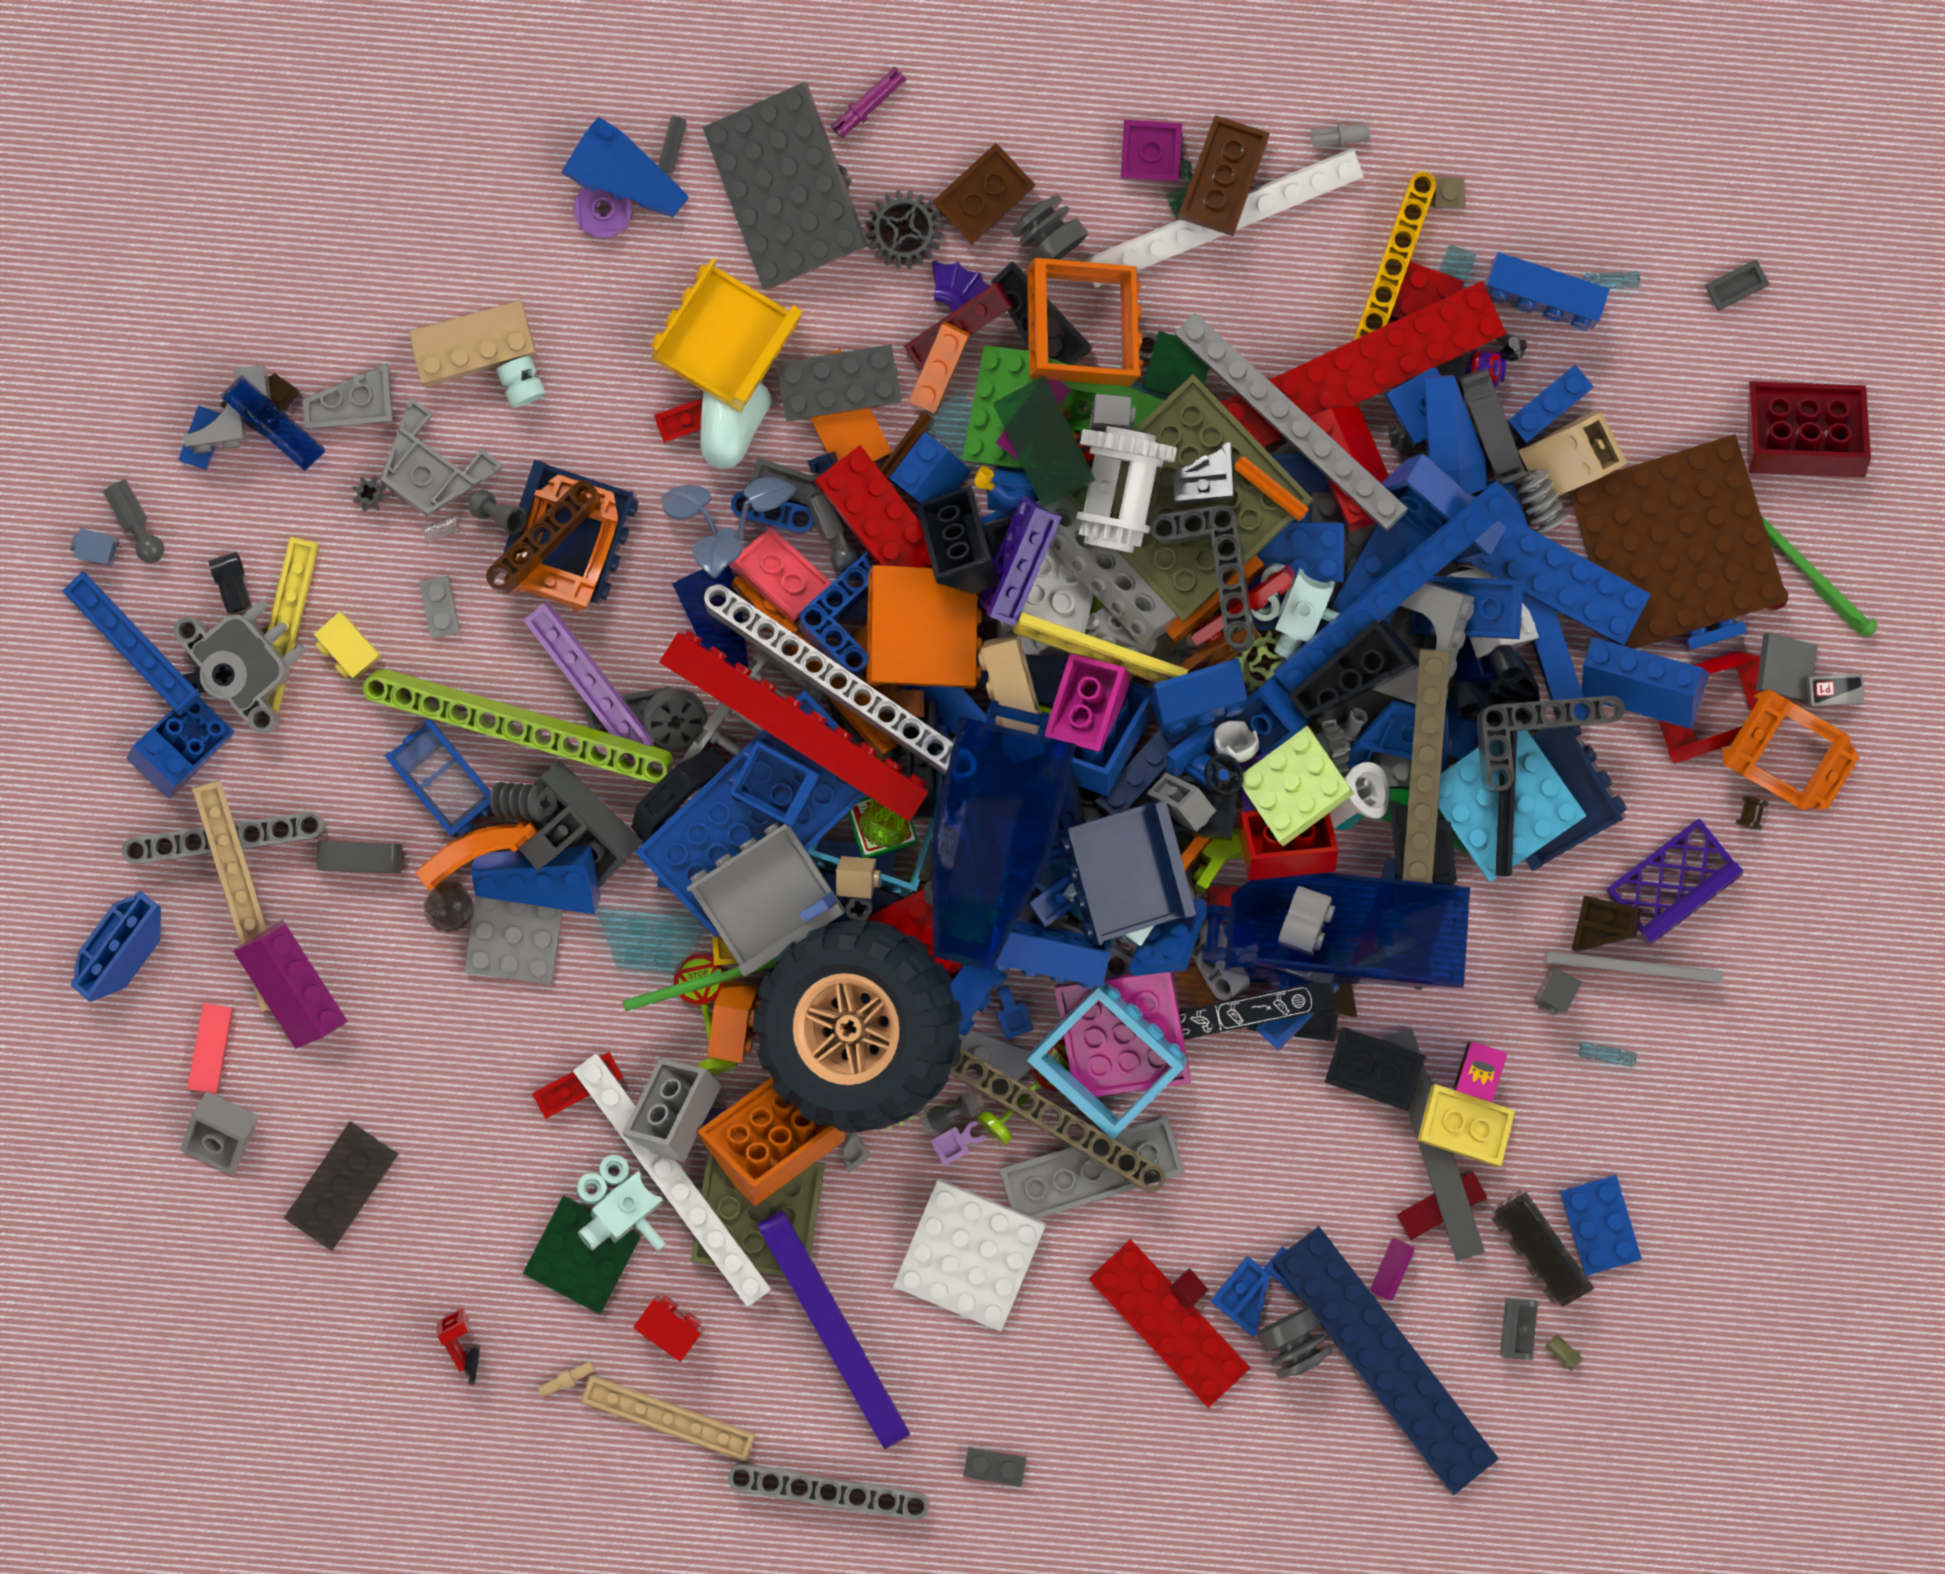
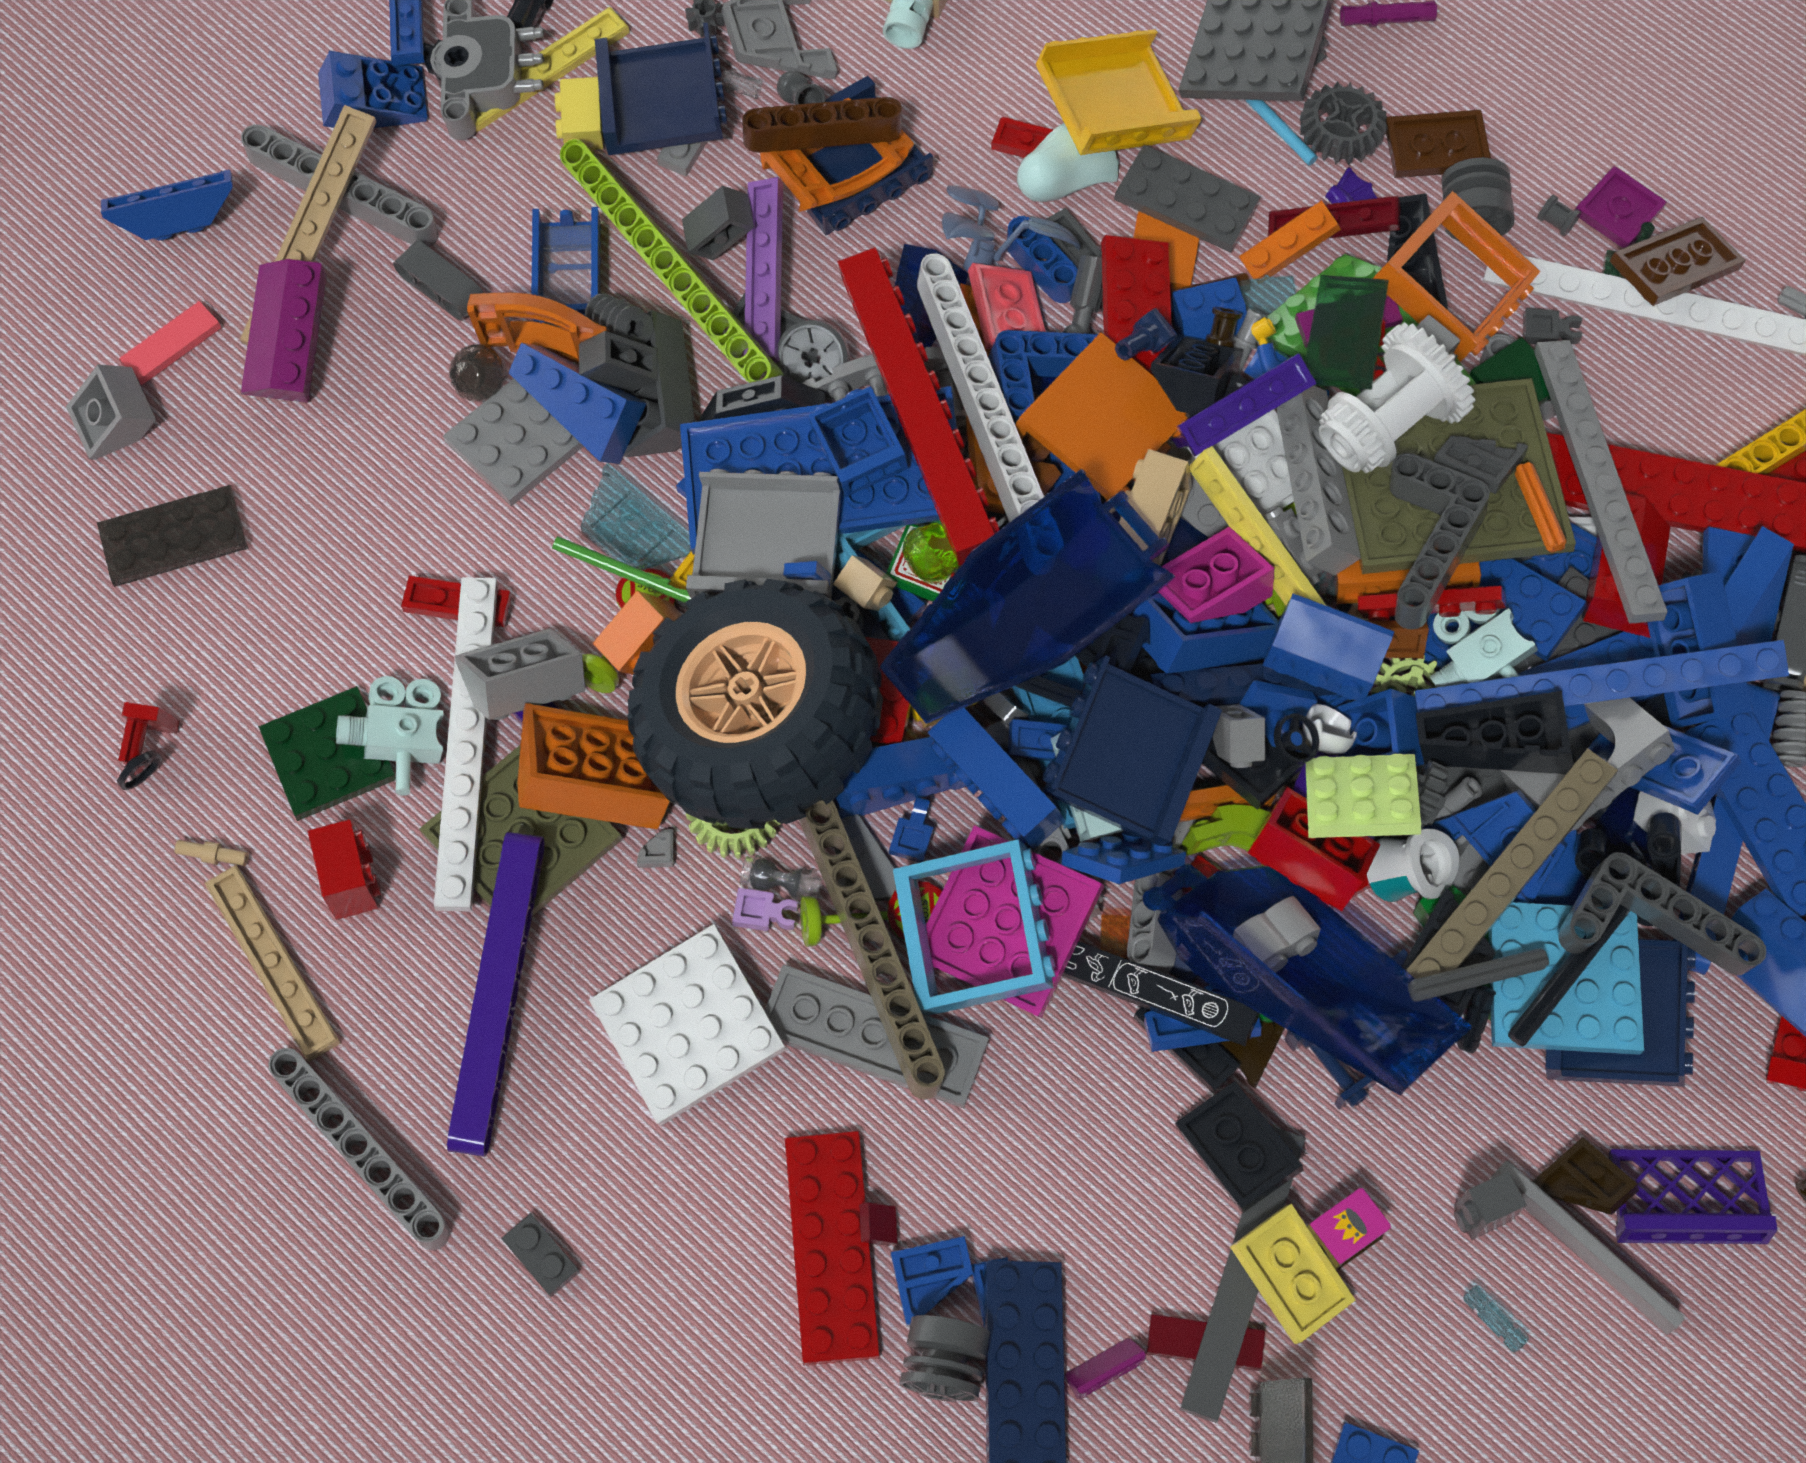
camera: 35 degrees right, 20 degrees down
none -> dark blue panel [594,22,727,156]
none -> dark grey brick [682,186,754,260]
none -> dark blue pin [1115,308,1178,361]
none -> dark brown bush [1205,307,1242,347]
none -> light grey axle [1233,308,1268,375]
none -> medium azure bar [1246,100,1318,166]
none -> dark grey axle [1408,948,1549,1002]
none -> black axle [1457,985,1496,1053]
none -> dark grey plate [1523,308,1582,345]
none -> dark grey bush [1537,194,1581,237]

